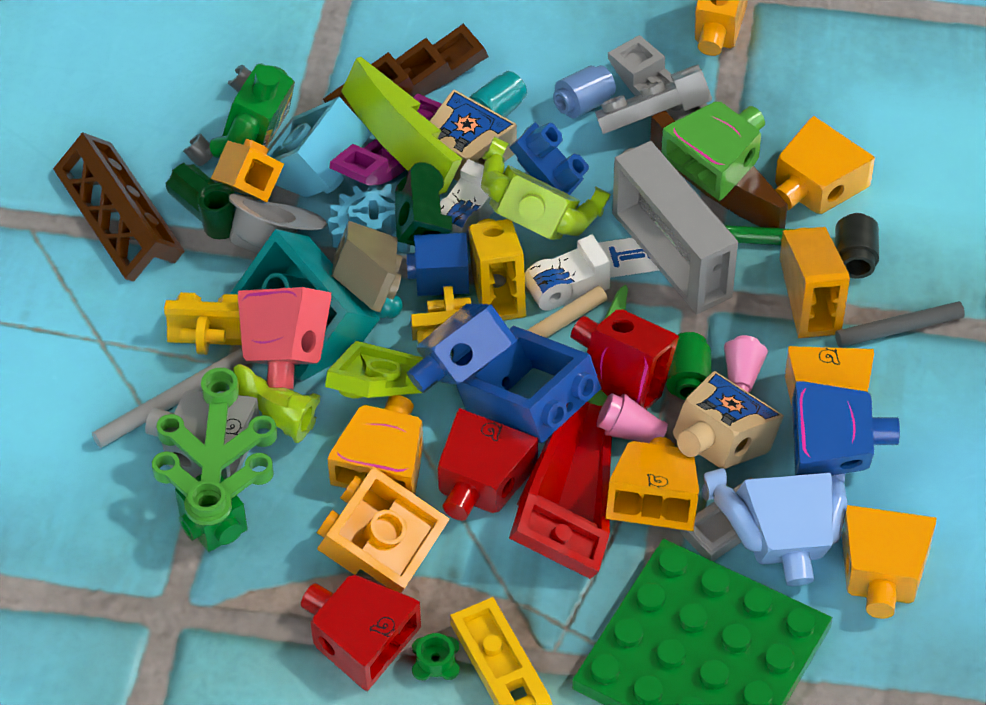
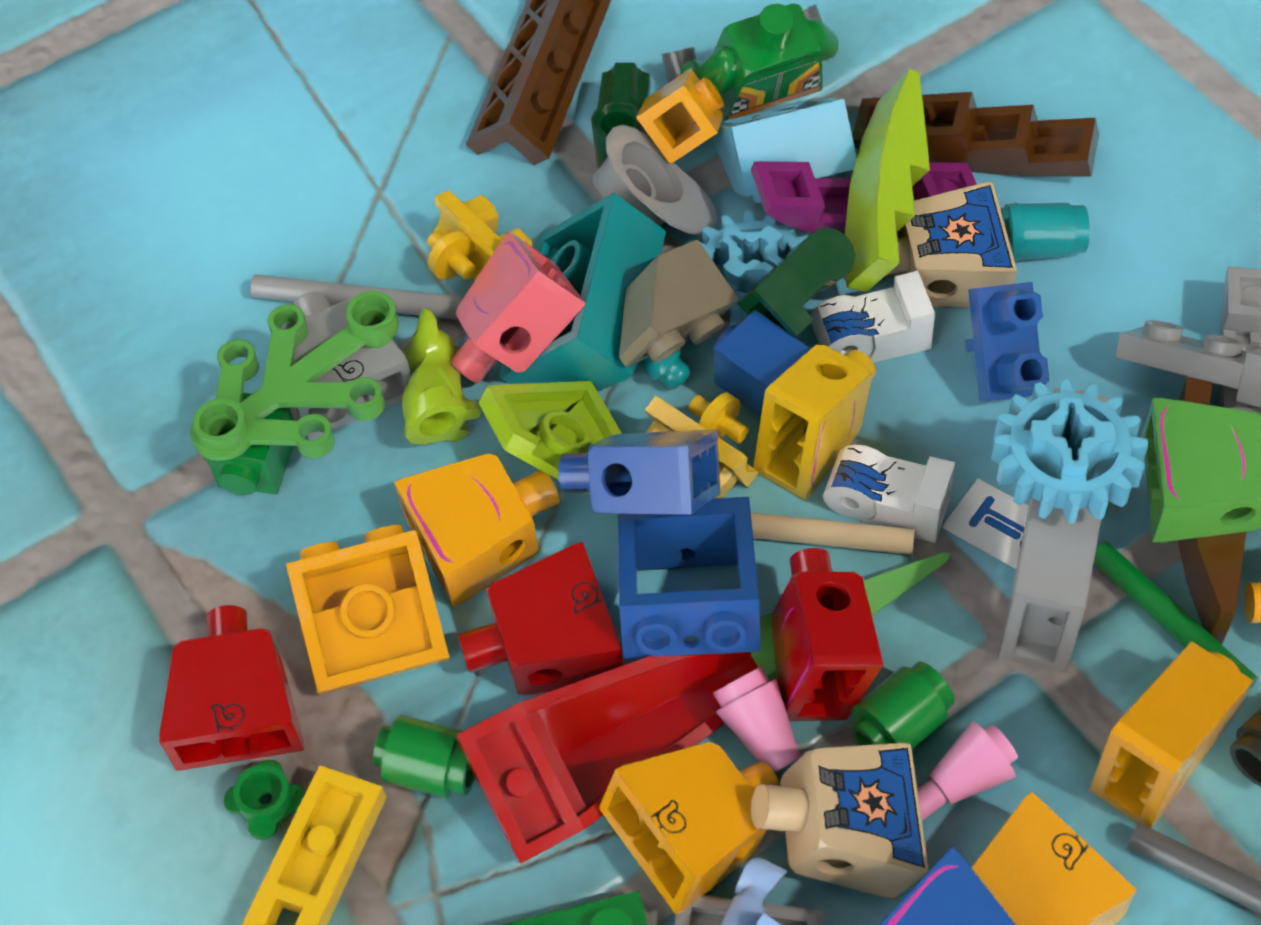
camera: 50 degrees right, 5 degrees up
lime torso [481,137,611,240] -> none
medium blue brick [553,65,616,118] -> none
none -> green brick [373,715,475,798]
none -> medium azure gear [991,379,1148,523]

